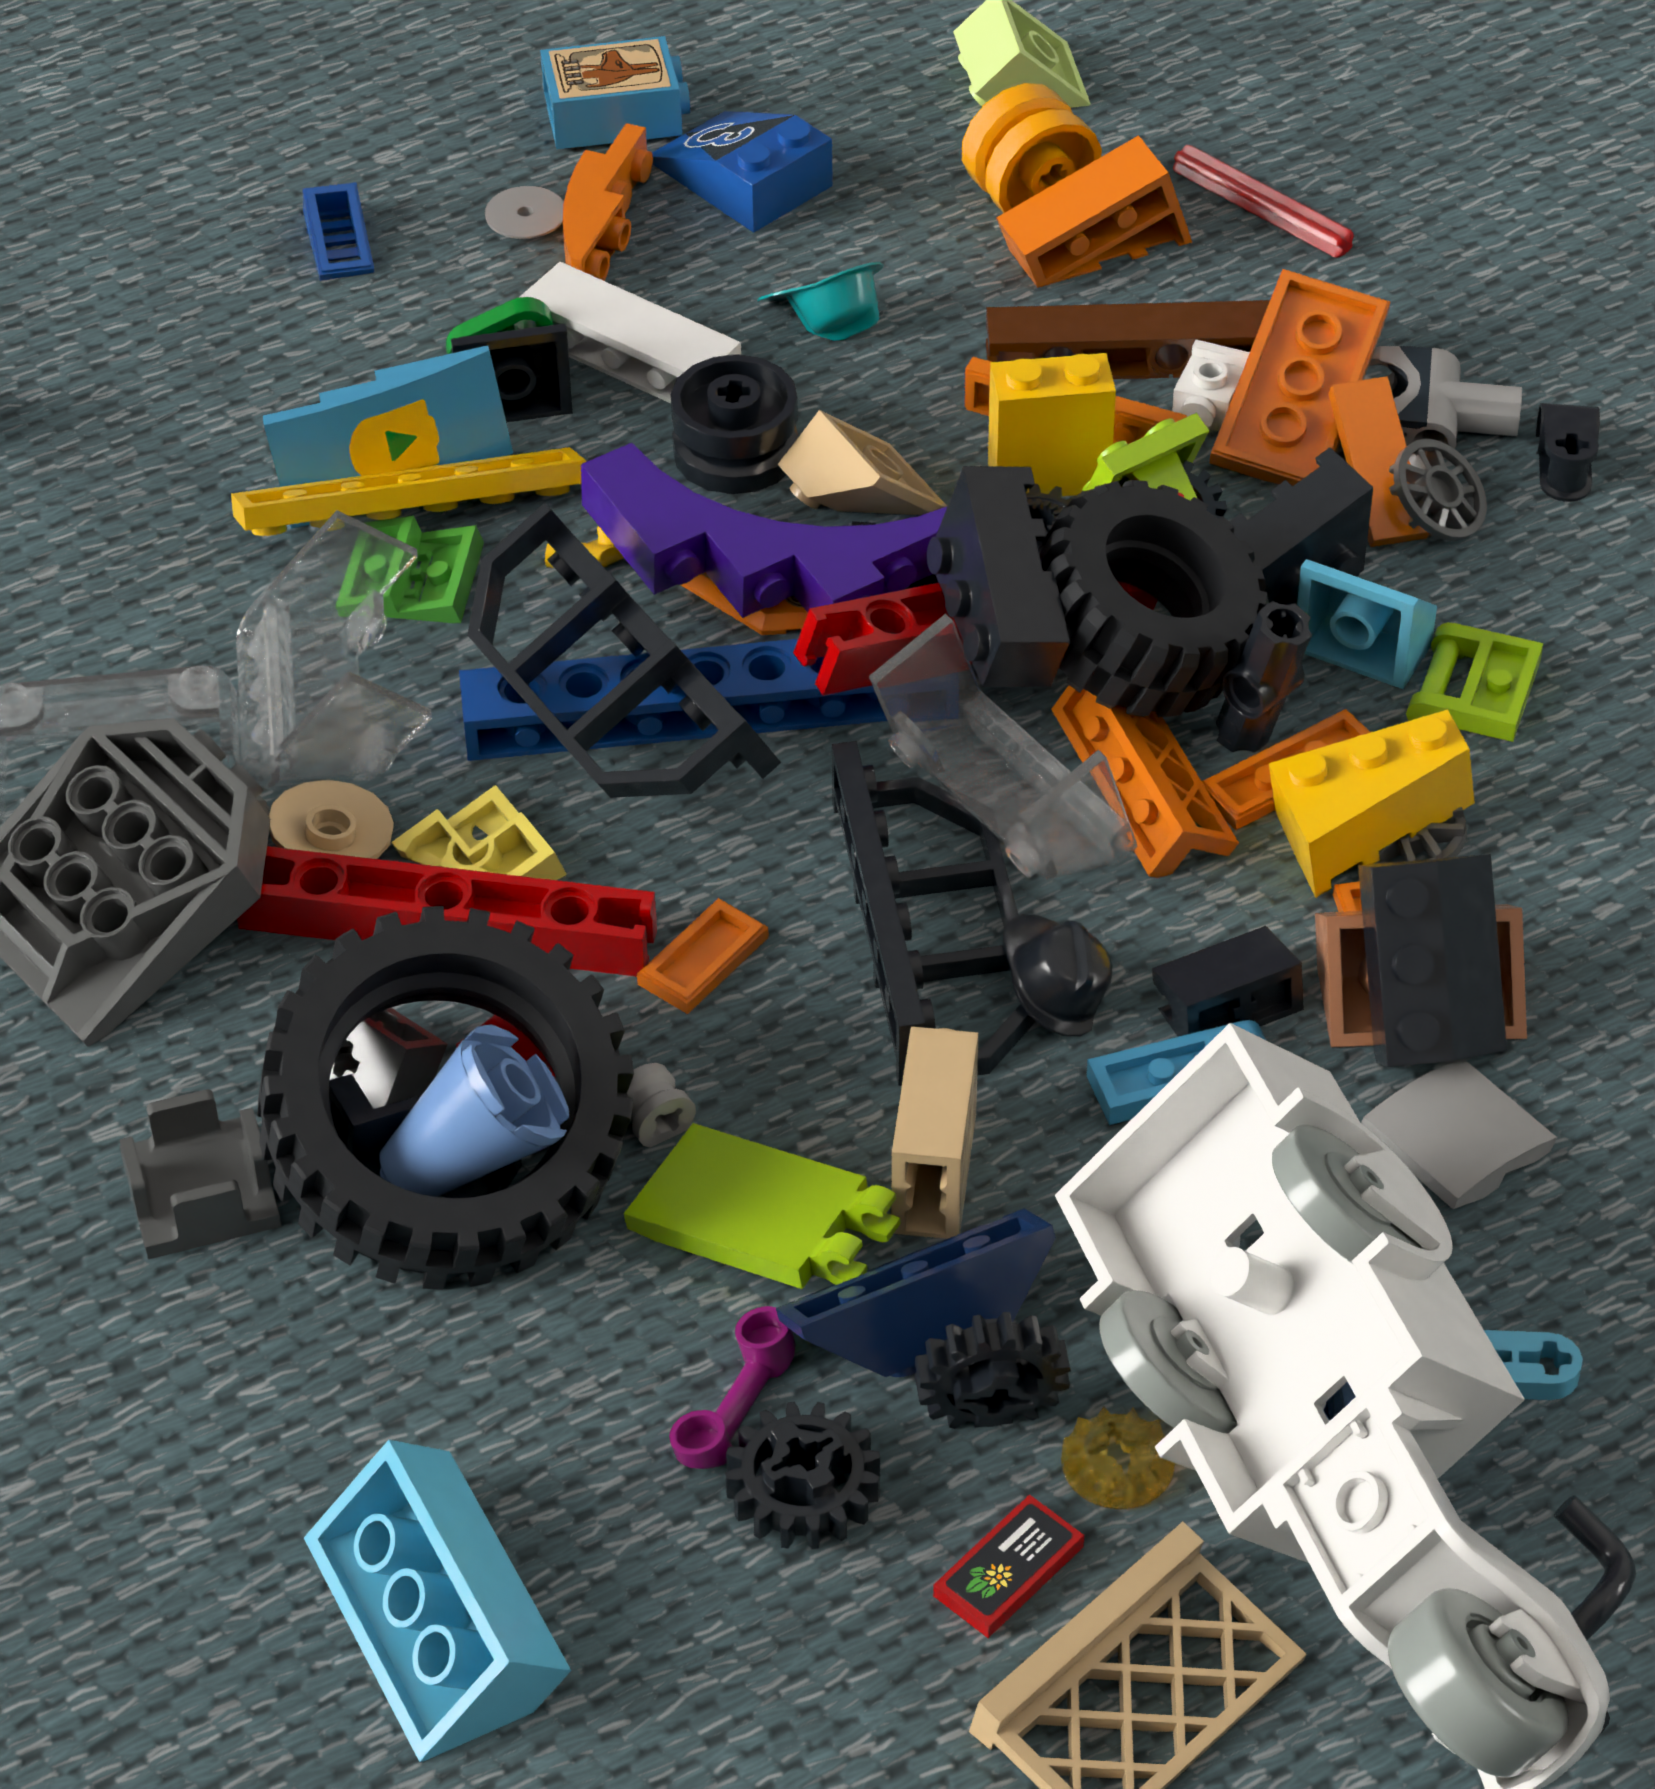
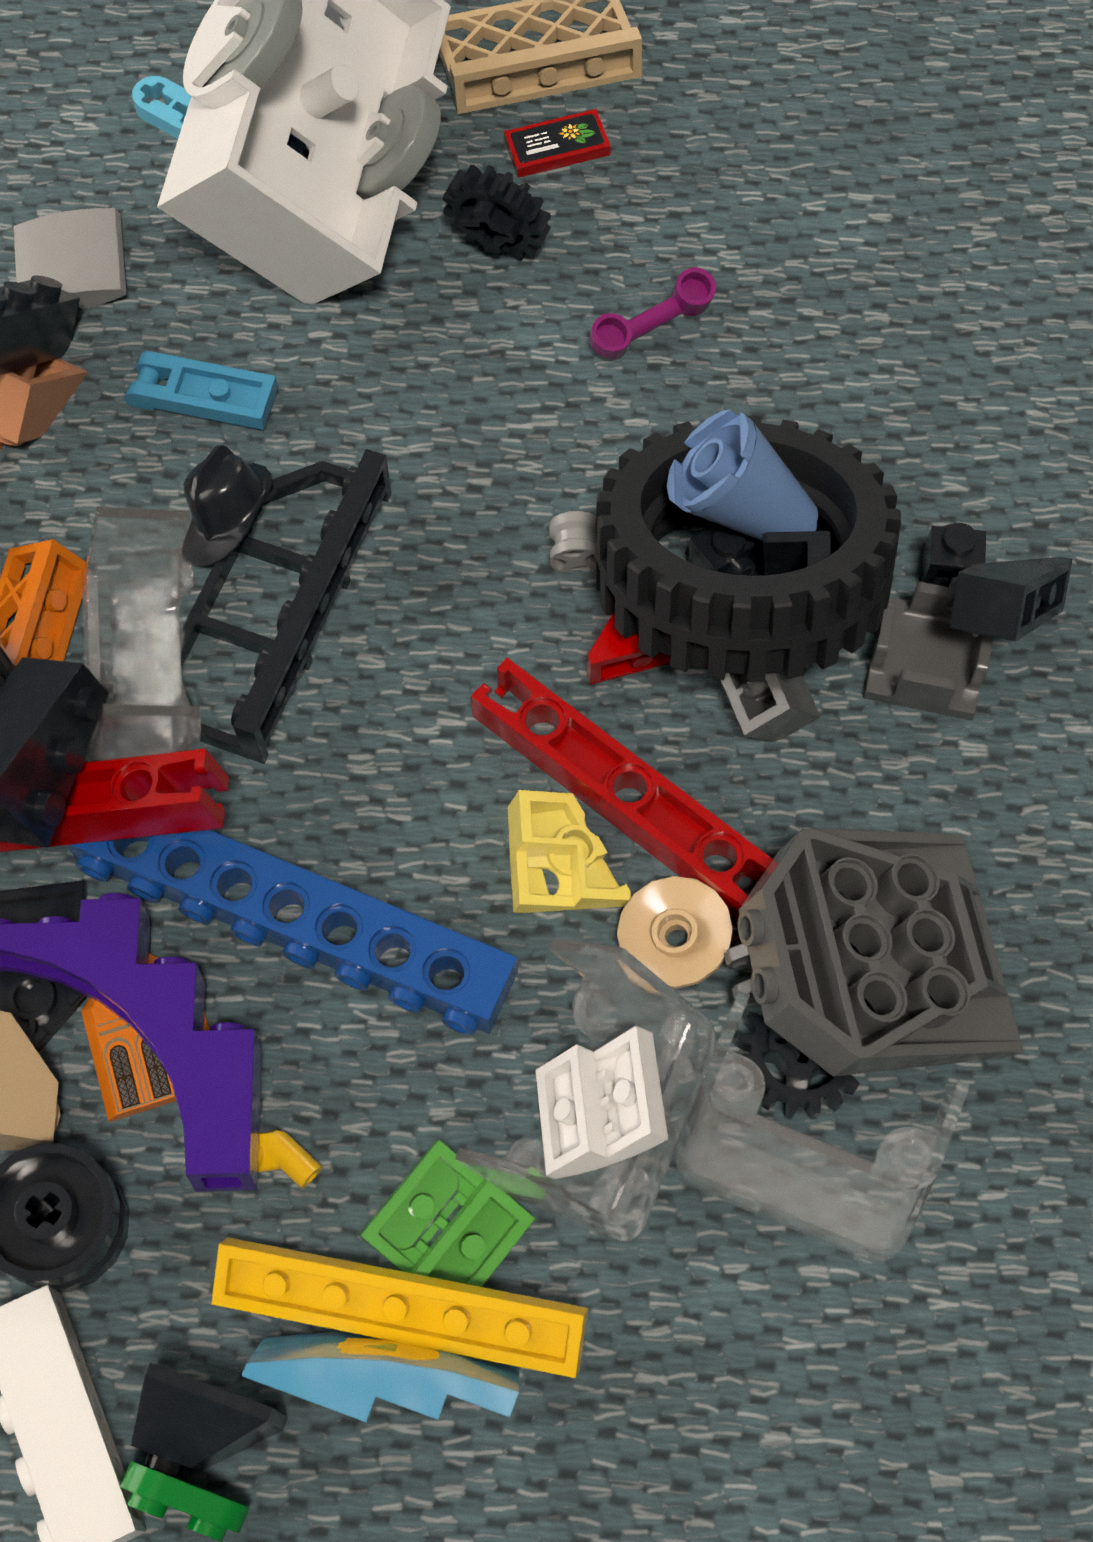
camera: 150 degrees left, 20 degrees up
medium azure slope [304,1440,571,1762] -> none
black plate [467,503,781,798] -> none
lime tile [624,1123,901,1289] -> none
orange tile [637,898,769,1014] -> none
black gear [725,1402,880,1549] -> none
dark blue wedge [776,1208,1056,1377] -> none
tan brick [891,1027,978,1239] -> none
clear yellow gear [1061,1406,1175,1509] -> none
black hinge [1152,926,1304,1037] -> none
none -> white slope [535,1026,668,1179]
none -> black brick [920,523,987,587]
none -> black slope [946,557,1073,642]

